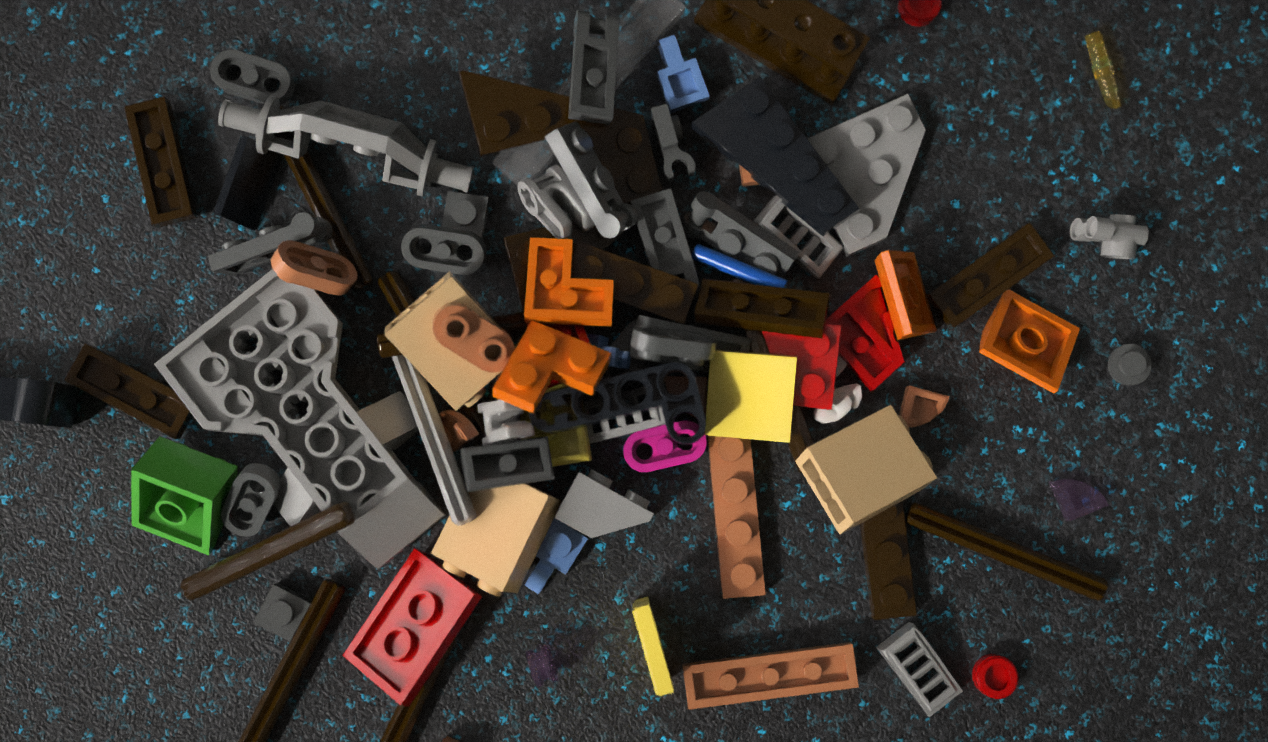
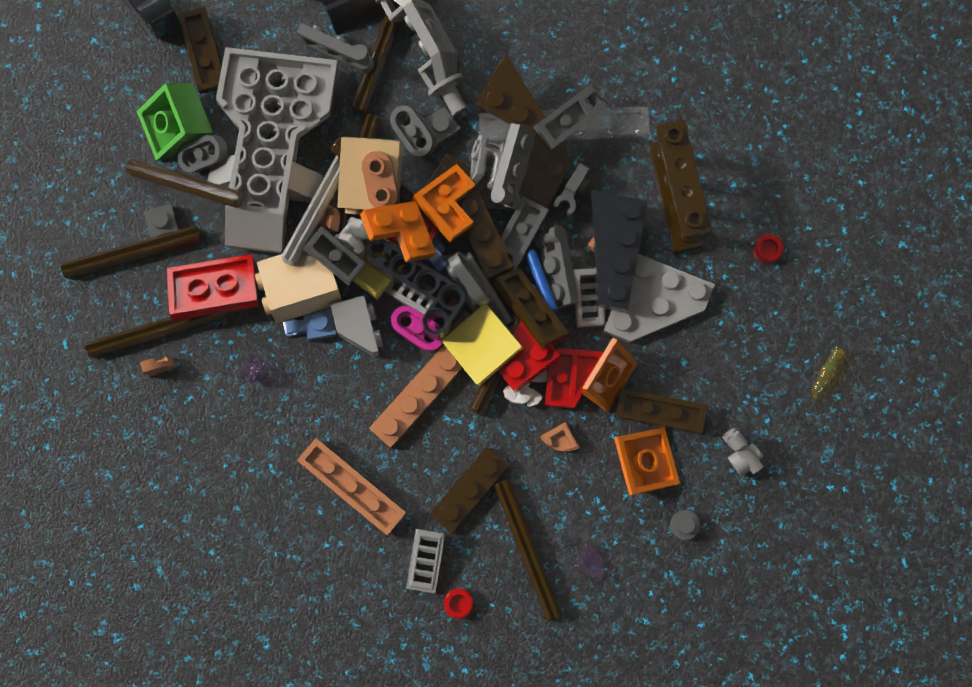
camera: 45 degrees right, 5 degrees down
nougat plate [271,240,358,295] -> none
light yellow tile [633,597,674,696] -> none
medium blue plate [656,35,710,114] -> none
tan brick [795,405,937,534] -> none

